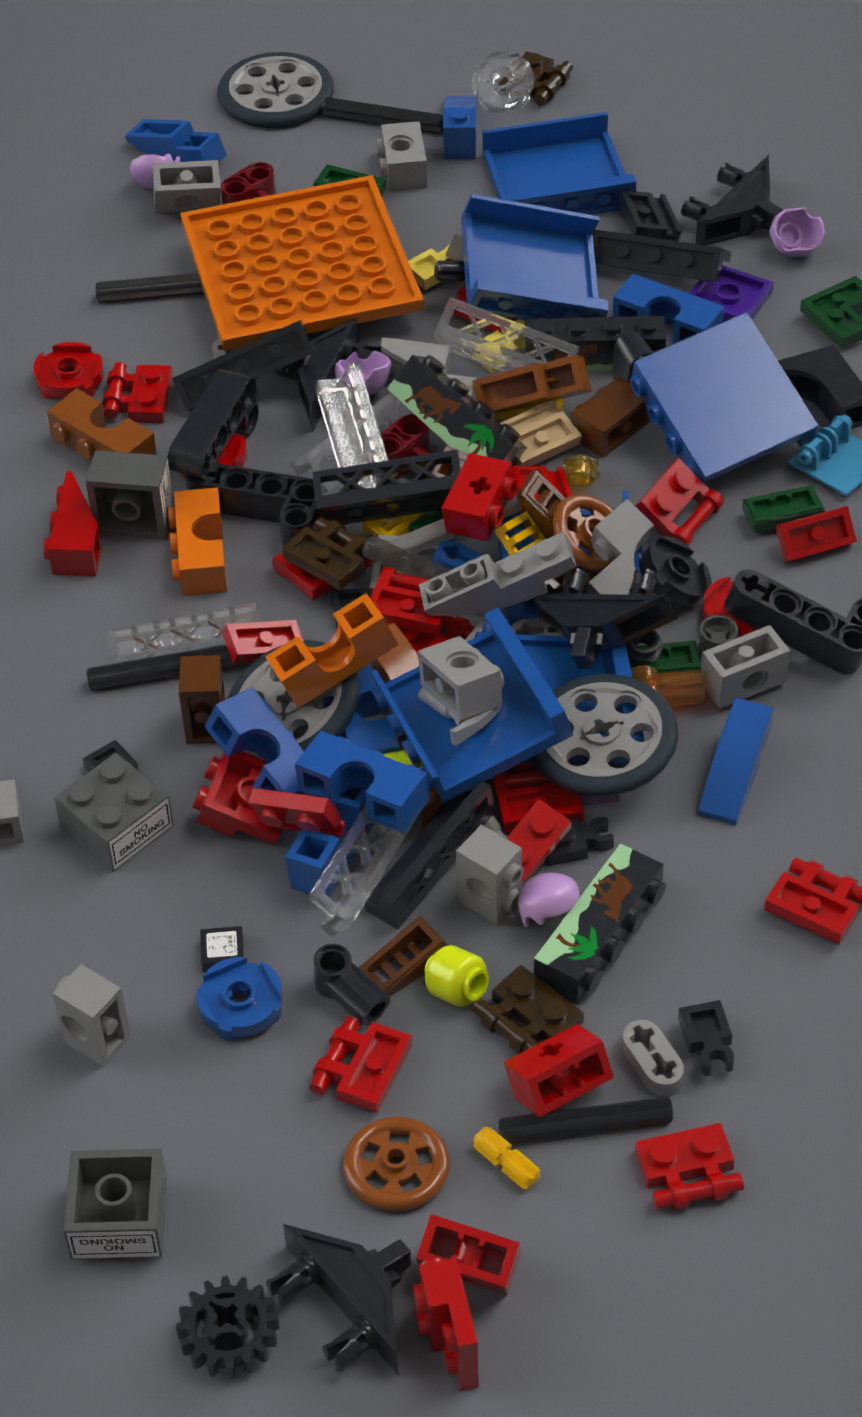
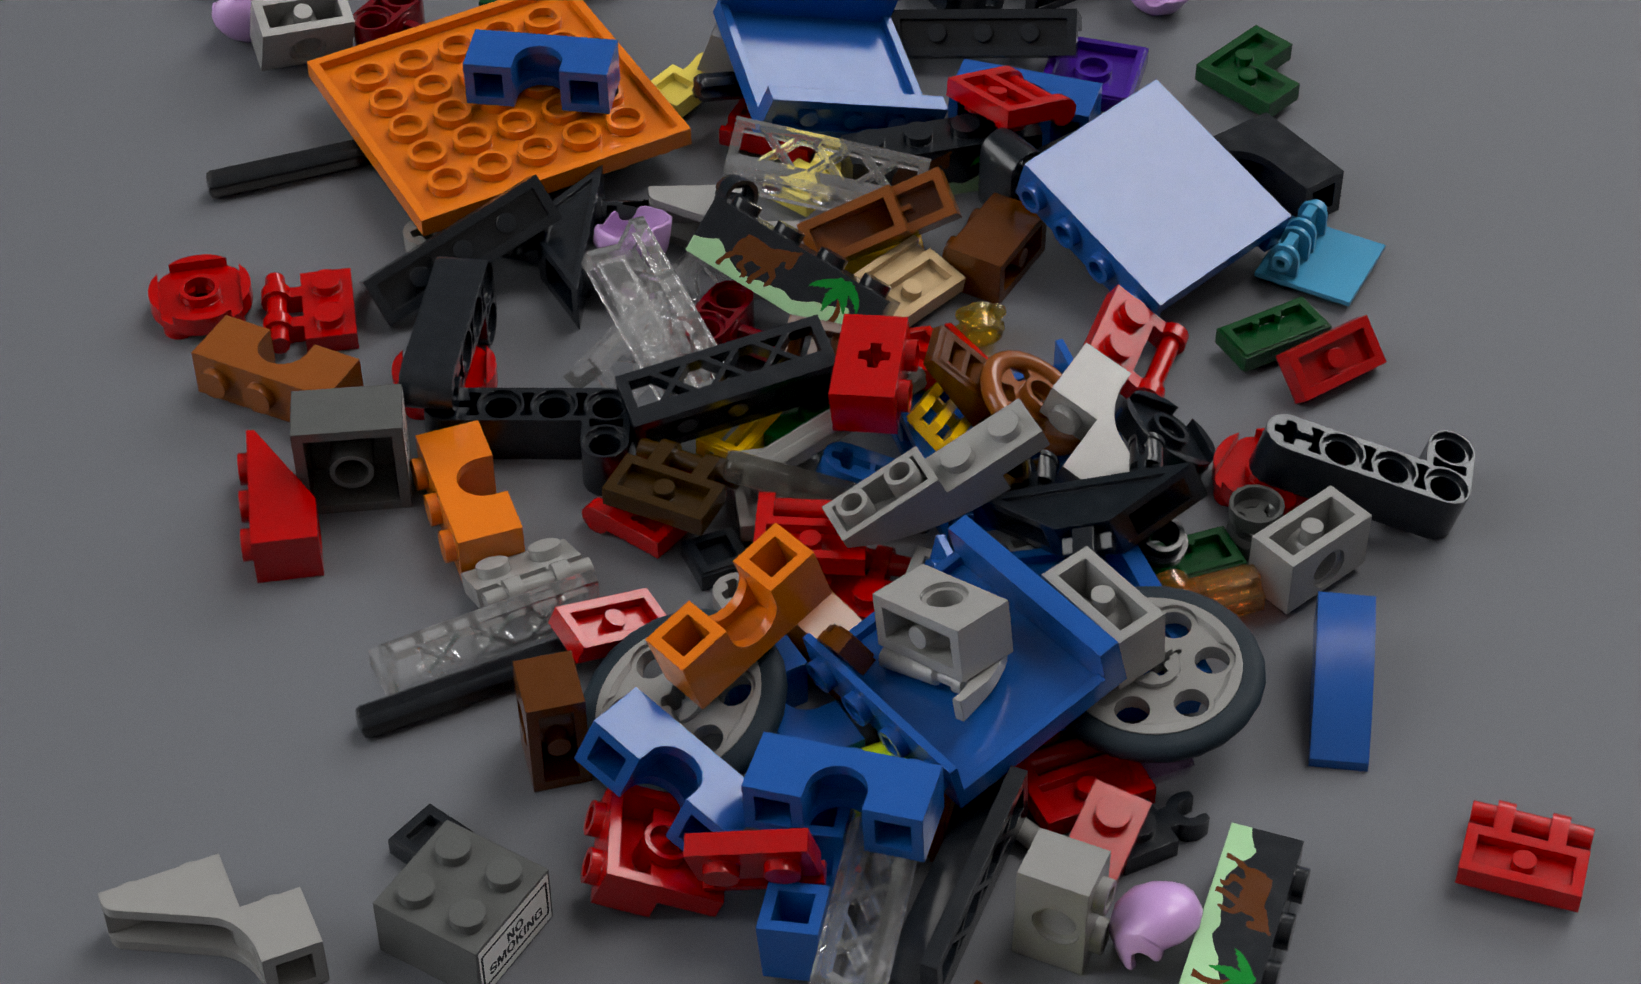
camera: 15 degrees left, 5 degrees down
none -> light grey plate [460,538,596,614]
none -> blue arch [463,29,620,114]
none -> black hinge [714,174,759,204]
none -> reddish brown tile [817,623,876,676]
none -> red plate [946,66,1076,132]
none -> light grey brick [1041,546,1165,690]

